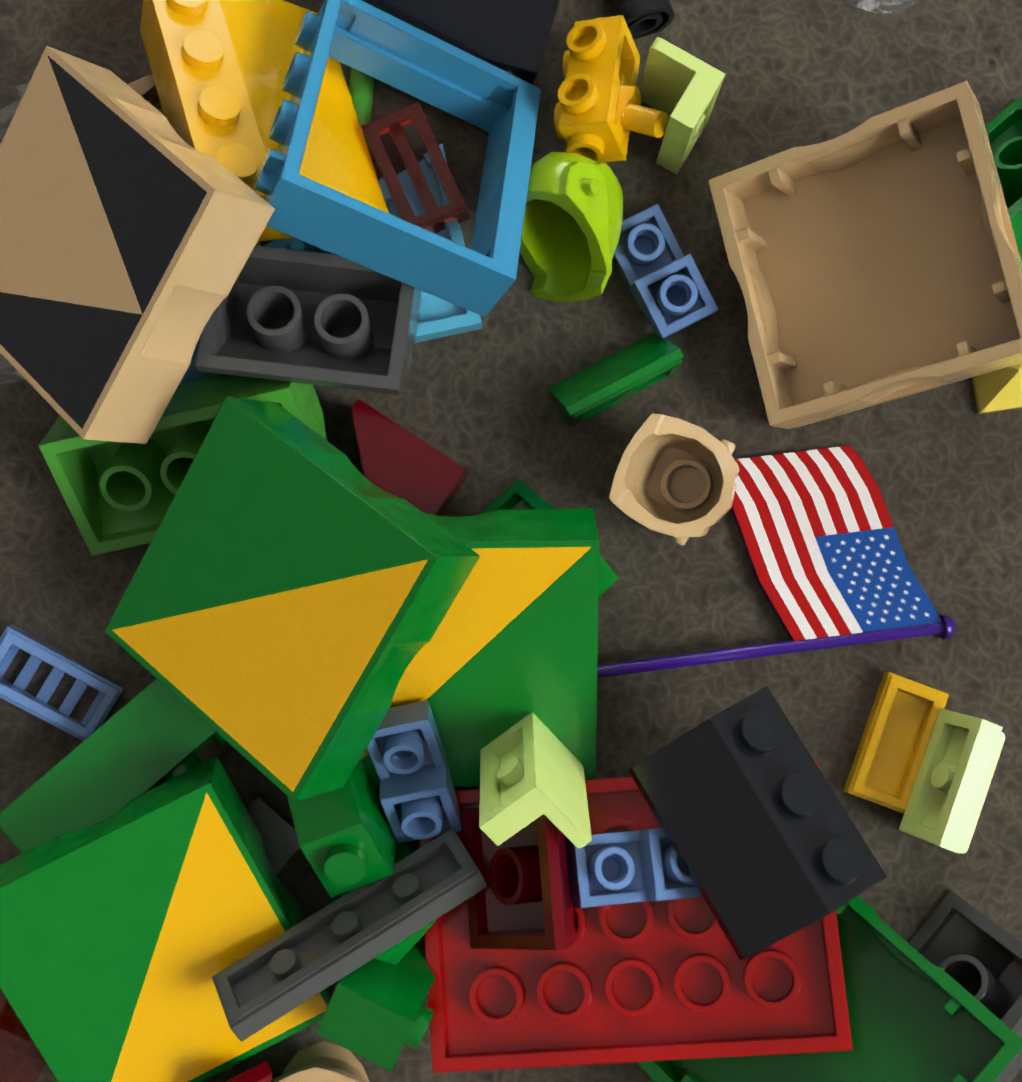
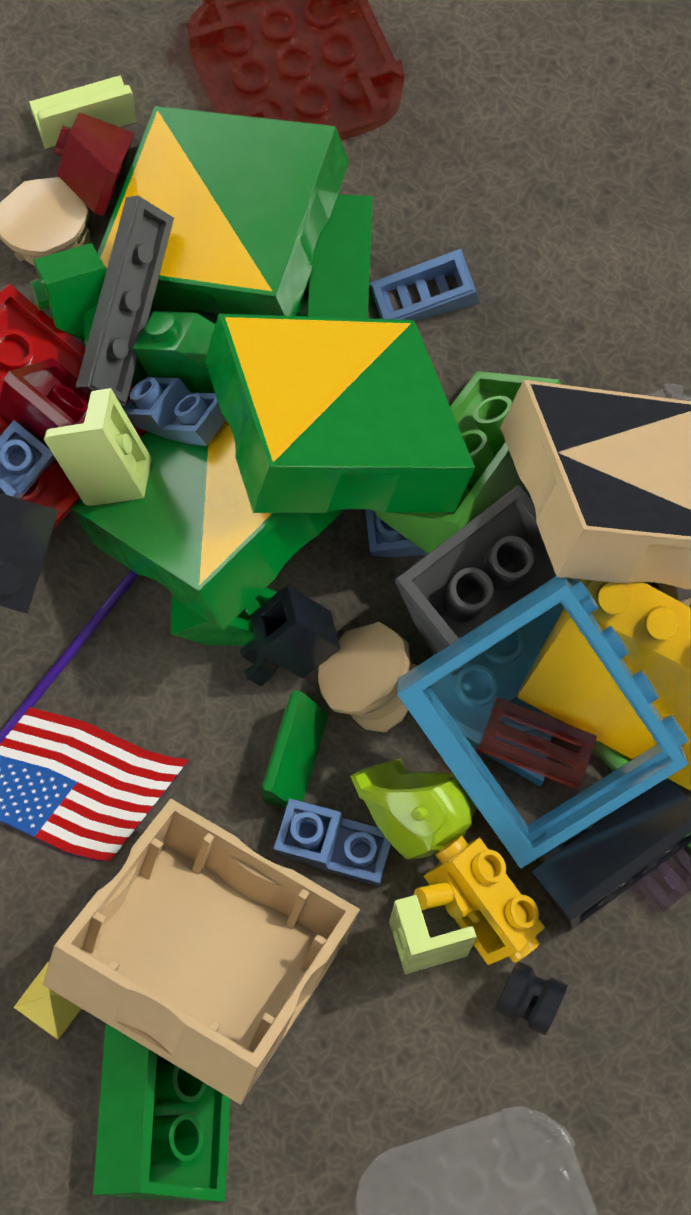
camera: 130 degrees right, 15 degrees down
dark red slope [351,398,467,516] -> none
tan helmet [609,413,740,546] -> none
none -> black brick [240,585,340,686]
none -> tan hat [318,622,417,732]

